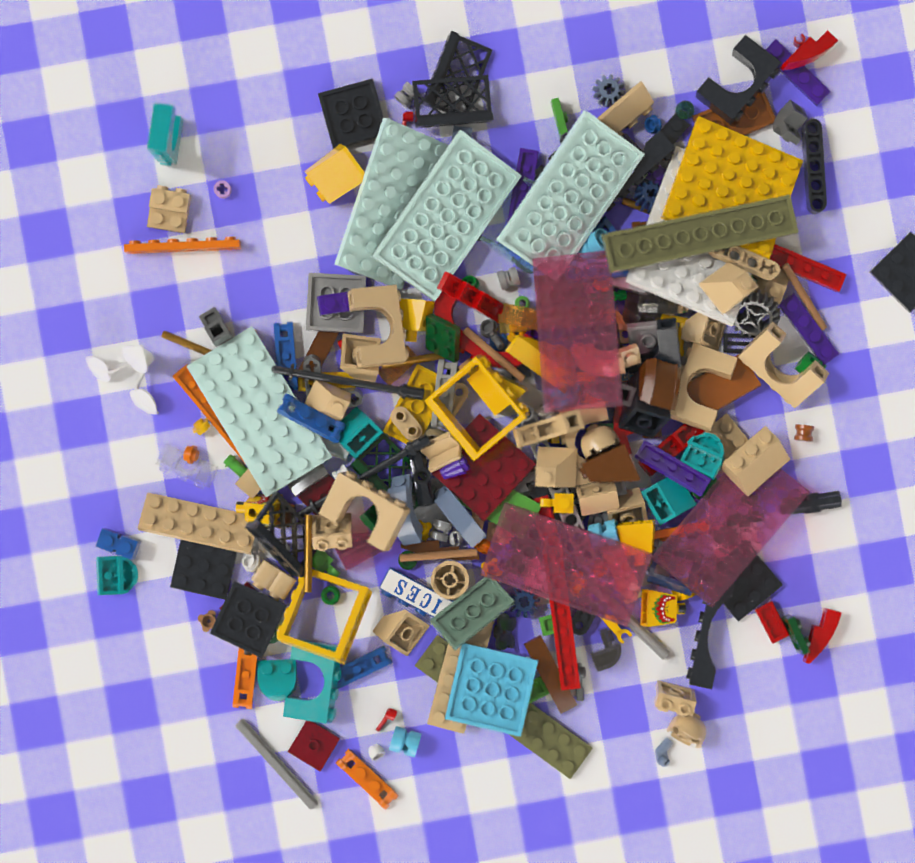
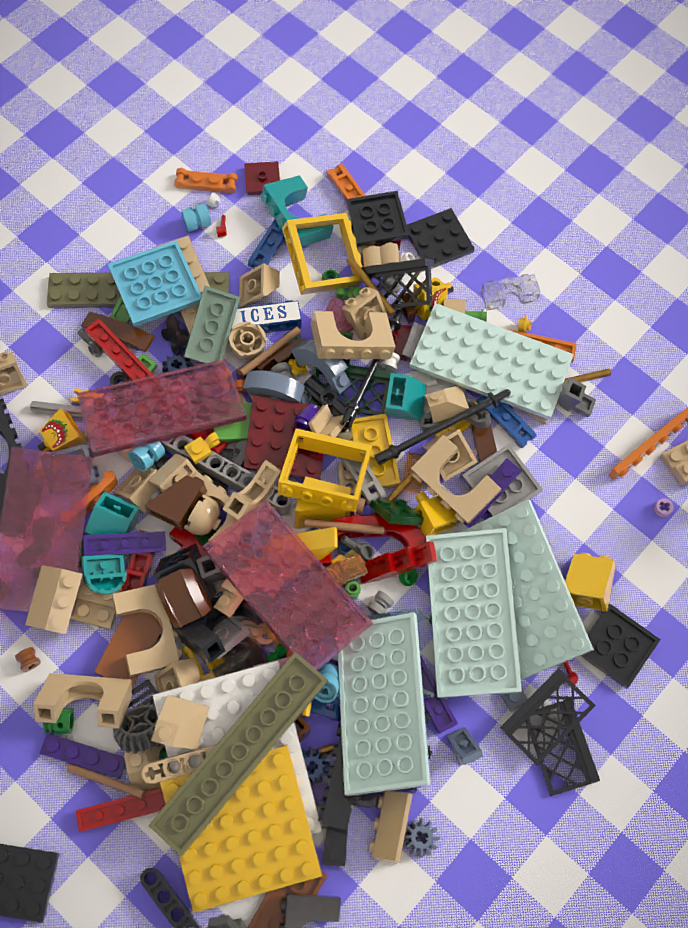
camera: 145 degrees right, 20 degrees down
white plant [85,344,159,415] -> none
blue piece [95,528,141,560] -> none
teal slope [96,556,138,595] -> none
tan plate [138,492,255,555] -> none
orange plate [183,445,199,464] -> none
medium nougat plate [198,610,216,632] -> none
light grey axle [235,719,318,810] -> none
teal slope [257,659,297,701] -> none
blue plate [277,394,346,443] -> none
tan plate [391,407,422,441] -> none
light grey wheel [394,82,421,109] -> none
tan slope [535,446,577,487] -> none
bright green plate [550,97,568,138] -> none
clear smoke brick [590,627,621,672] -> none
yellow torso [616,519,655,566] -> none
blue plate [644,115,662,134] -> none
plate [675,101,695,119] -> none
none -> sand blue slope [446,727,484,765]

